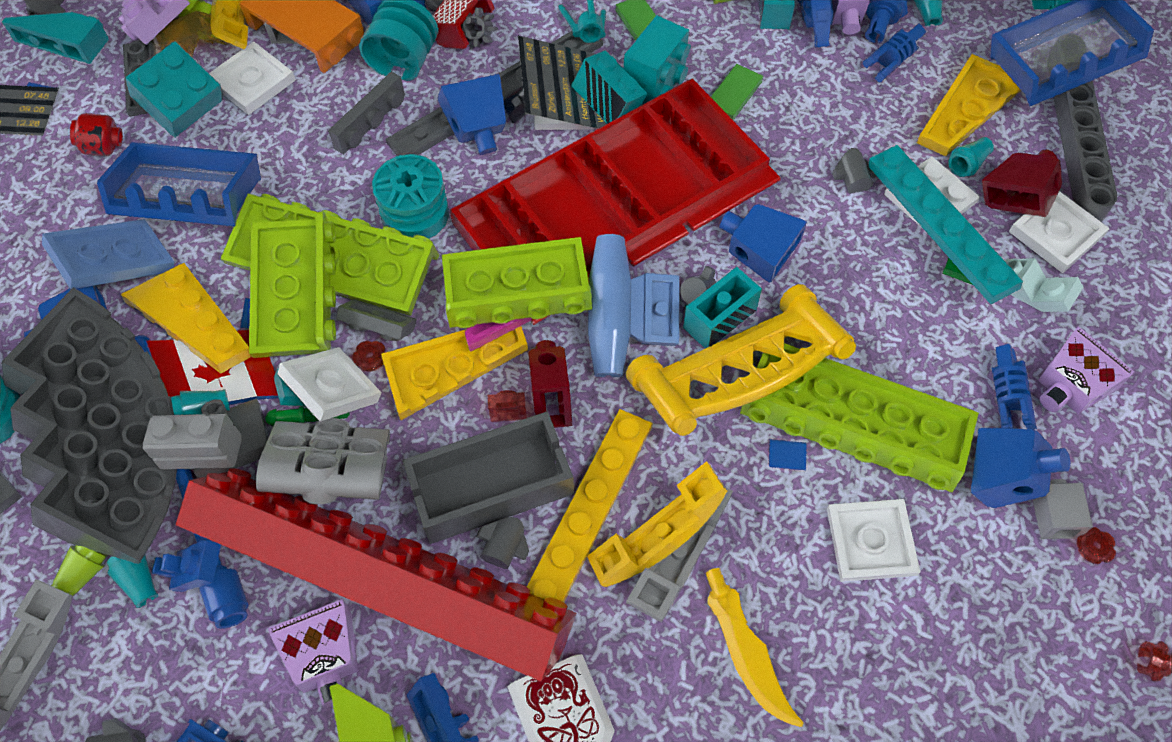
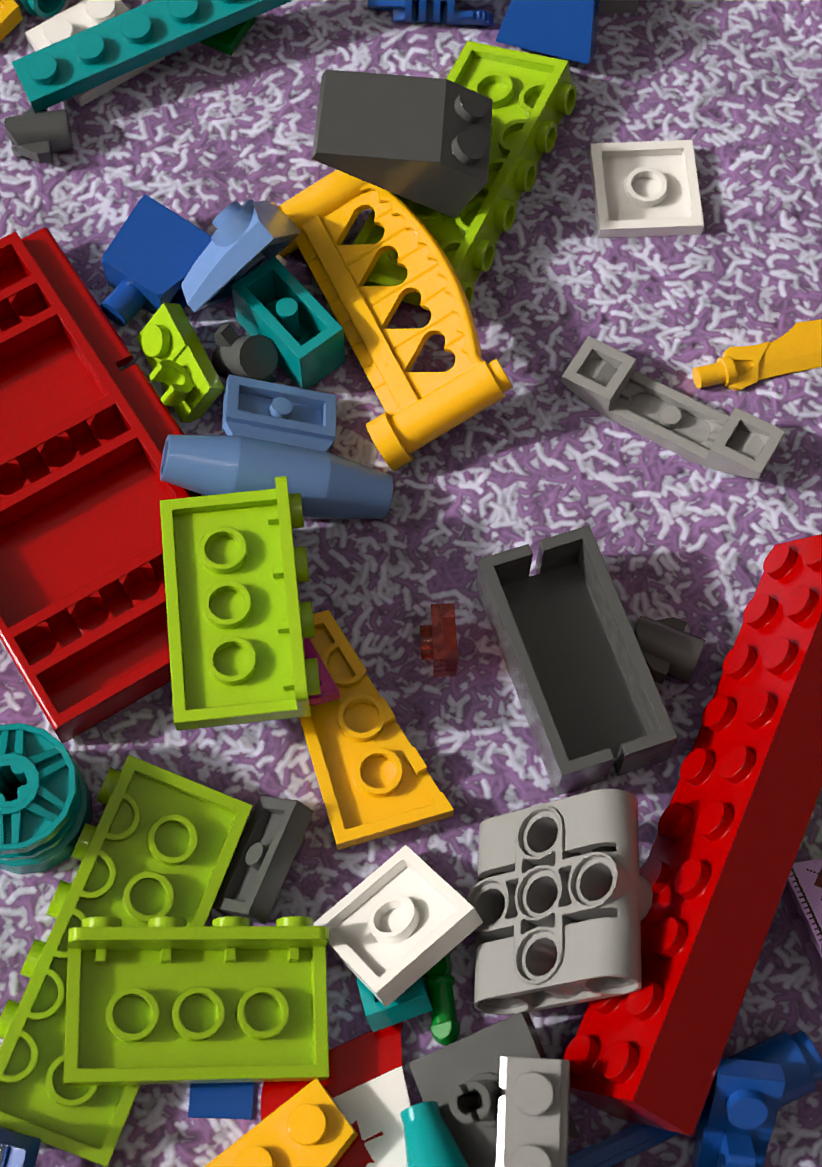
camera: 90 degrees left, 5 degrees up
clear red plate [352,341,386,372] -> none
yellow plate [527,409,653,602] -> none
dark red torso [528,340,573,428] -> none
yellow slope [587,461,727,587] -> none
blue piece [769,439,807,471] -> none
none -> lime plate [136,302,225,423]
none -> medium blue slope [181,199,302,313]
none -> dark grey slope [312,70,493,218]

